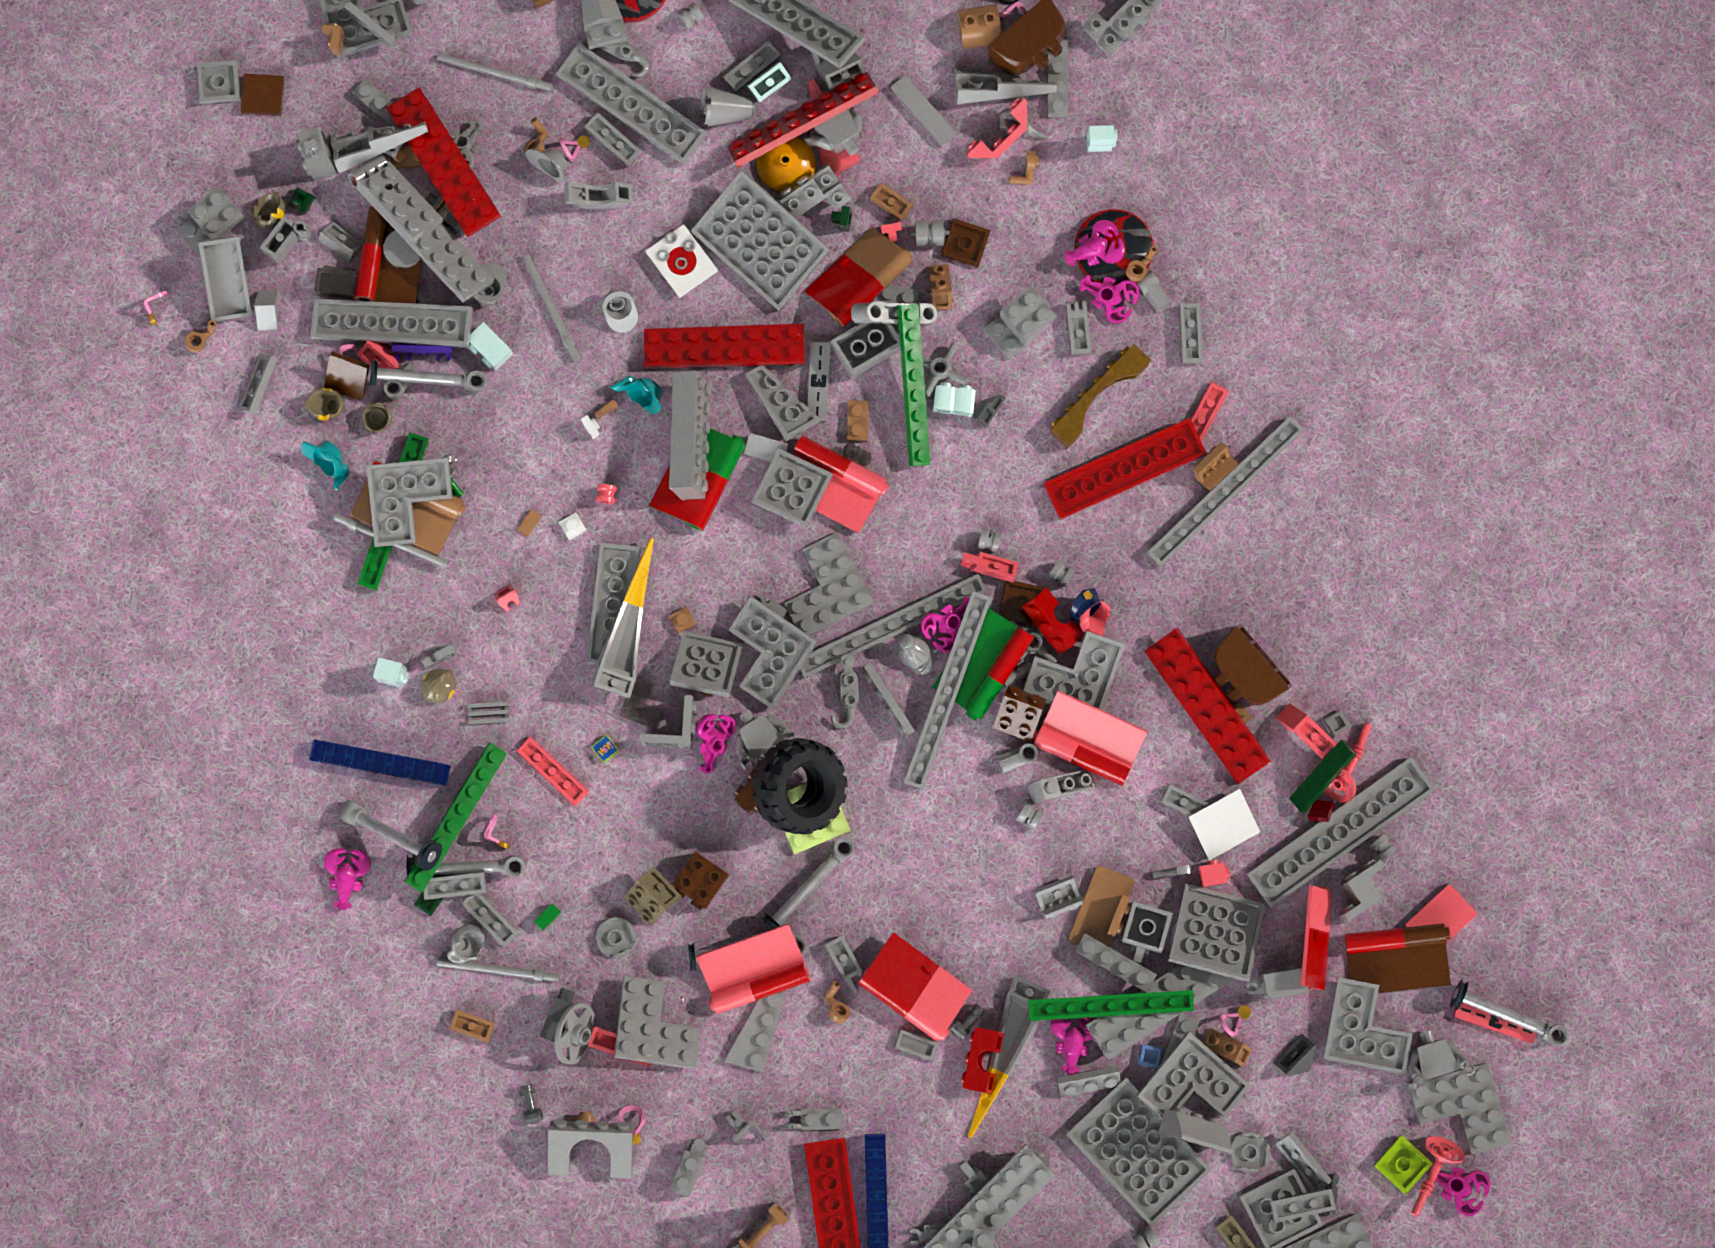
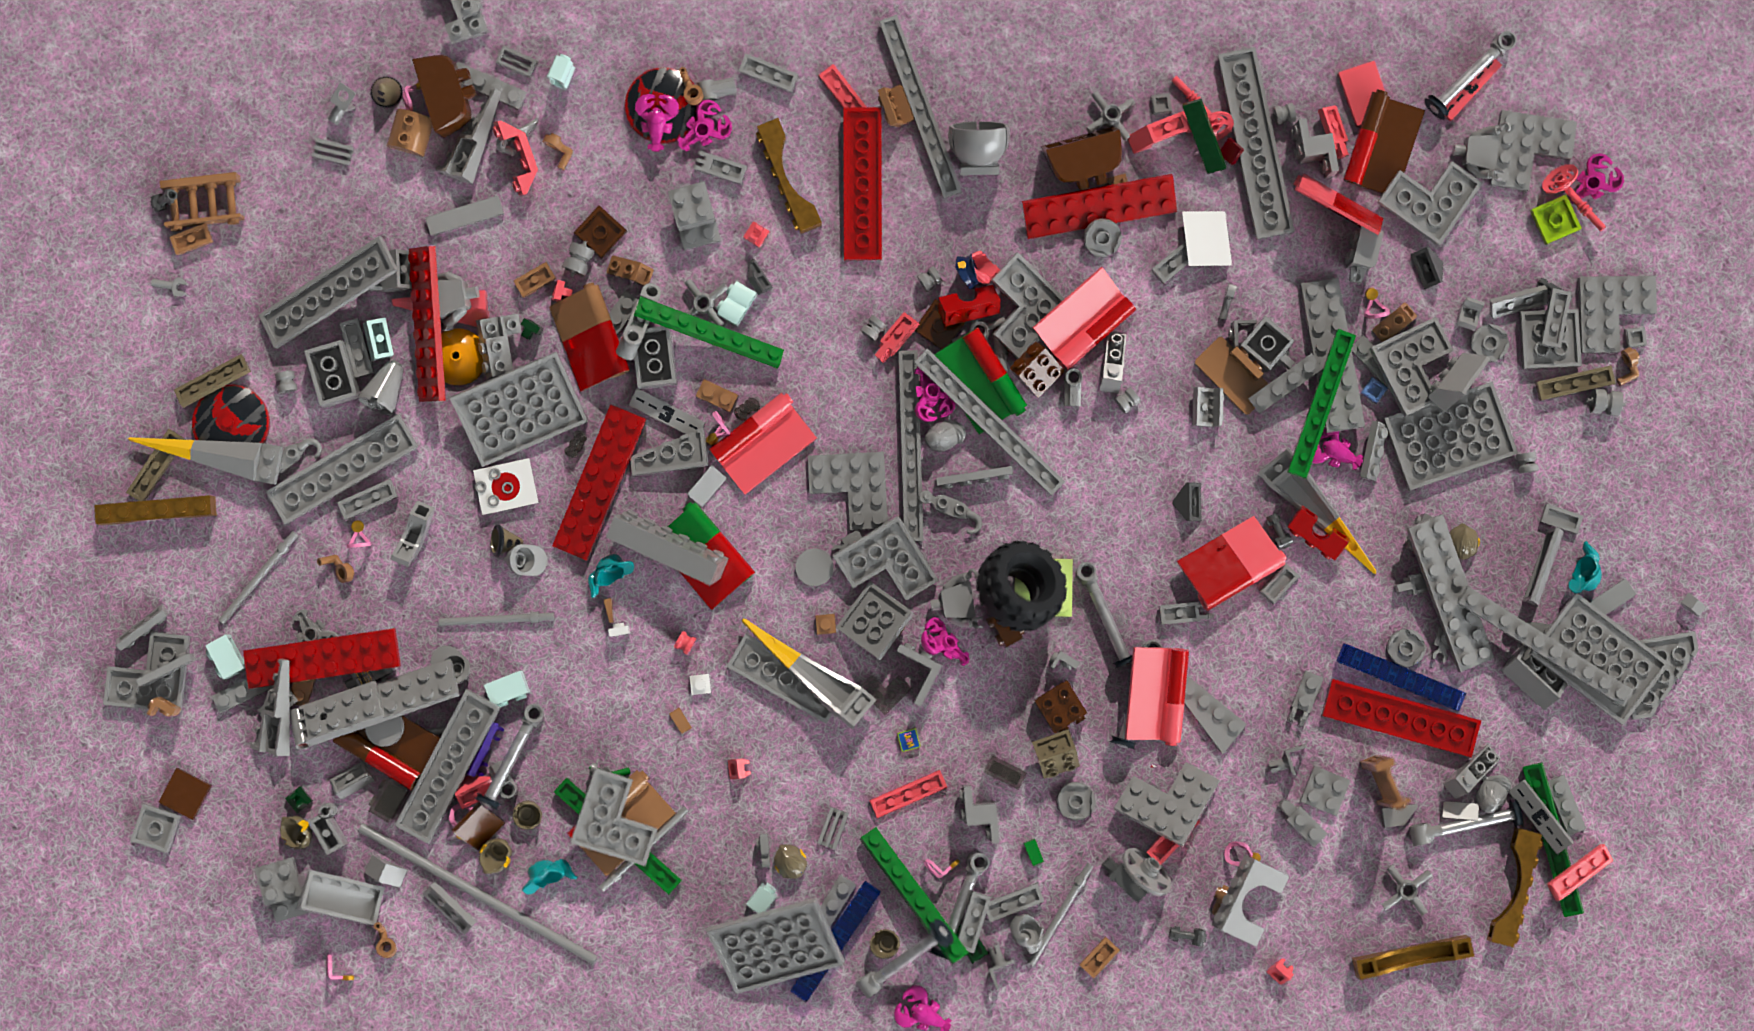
camera: 65 degrees left, 5 degrees up
light grey hinge [296,127,337,181] -> none
light grey piece [525,149,570,182] -> none
light grey plate [752,448,833,529] -> none
medium nougat plate [824,981,850,1024] -> none
light grey plate [1168,883,1265,982] -> none
coral brick [1198,859,1230,888] -> none
none -> light aqua brick [205,634,246,679]
none -> light grey brick [304,340,360,408]
none -> light grey piece [358,823,598,965]
none -> hat [491,524,523,557]
none -> light grey tile [495,45,538,79]
none -> clear smoke piece [564,431,587,458]
none -> bright pink piece [706,411,730,445]
none -> light grey plate [706,897,844,994]
none -> coral tile [743,221,769,248]
none -> light grey tile [796,548,834,586]
none -> light grey plate [820,874,857,928]
none -> dark tan hair [869,929,900,959]
none -> light grey plate [948,121,1010,175]
none -> light grey bracket [959,784,1000,844]
none -> clear smoke piece [983,754,1027,790]
none -> light grey bracket [988,944,1014,991]
none -> light grey bracket [1049,650,1080,670]
none -> light grey tile [1083,219,1122,257]
none -> light grey bar [1086,91,1136,141]
none -> dark grey slope [1172,482,1202,522]
none -> light grey bracket [1228,320,1257,348]
none -> coral tile [1267,958,1294,985]
none -> light grey plate [1300,766,1351,816]
none -> coral hinge [1318,105,1349,160]
none -> light grey tile [1387,629,1426,667]
none -> dark tan hair [1450,523,1480,560]
none -> light grey bracket [1456,297,1485,331]

